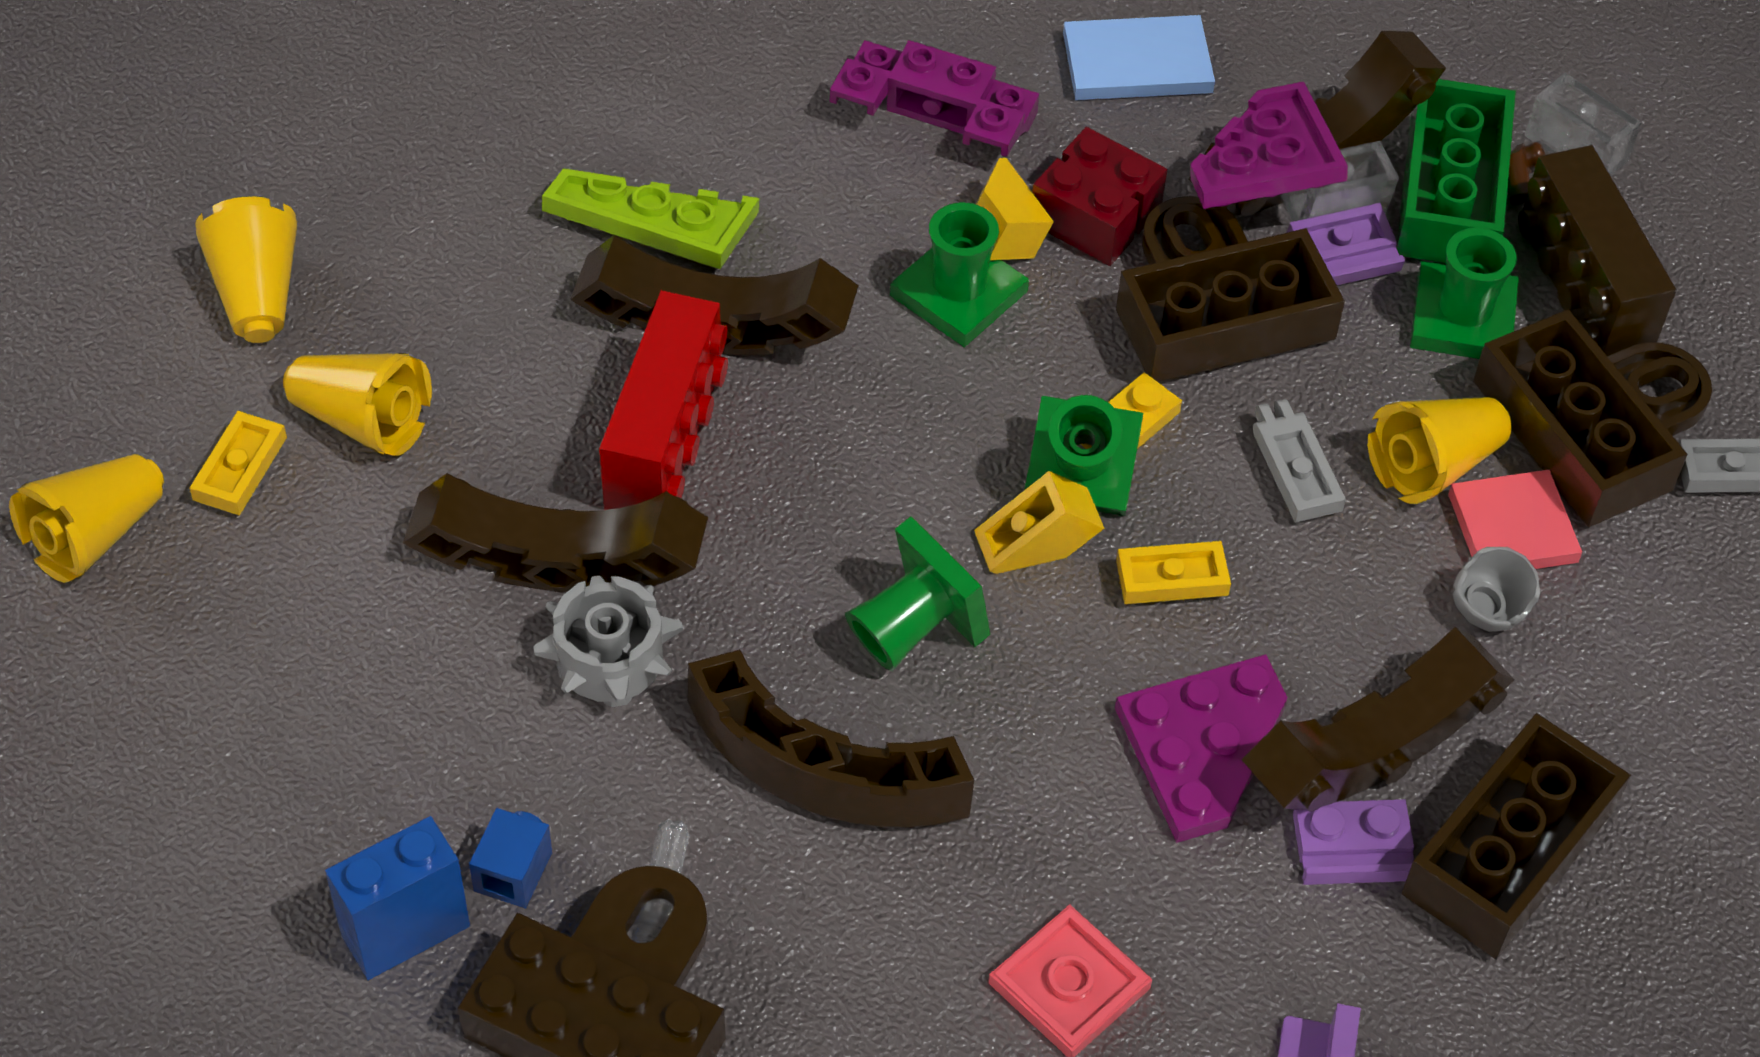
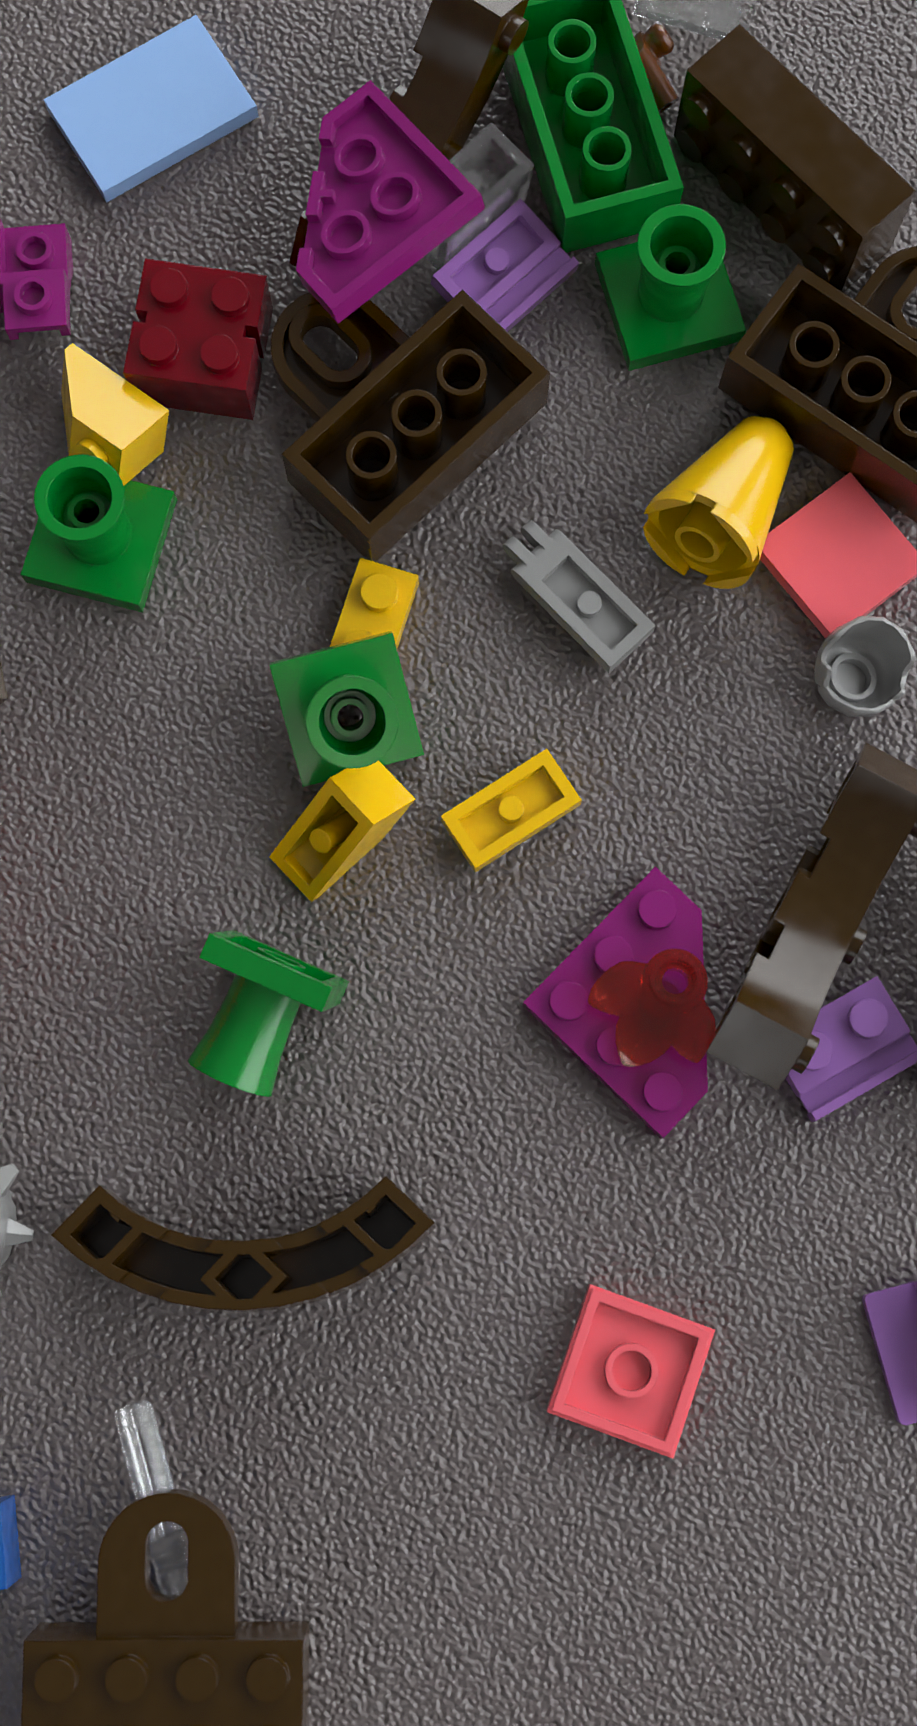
camera: 25 degrees left, 25 degrees up
none -> clear red plate [587,949,716,1067]

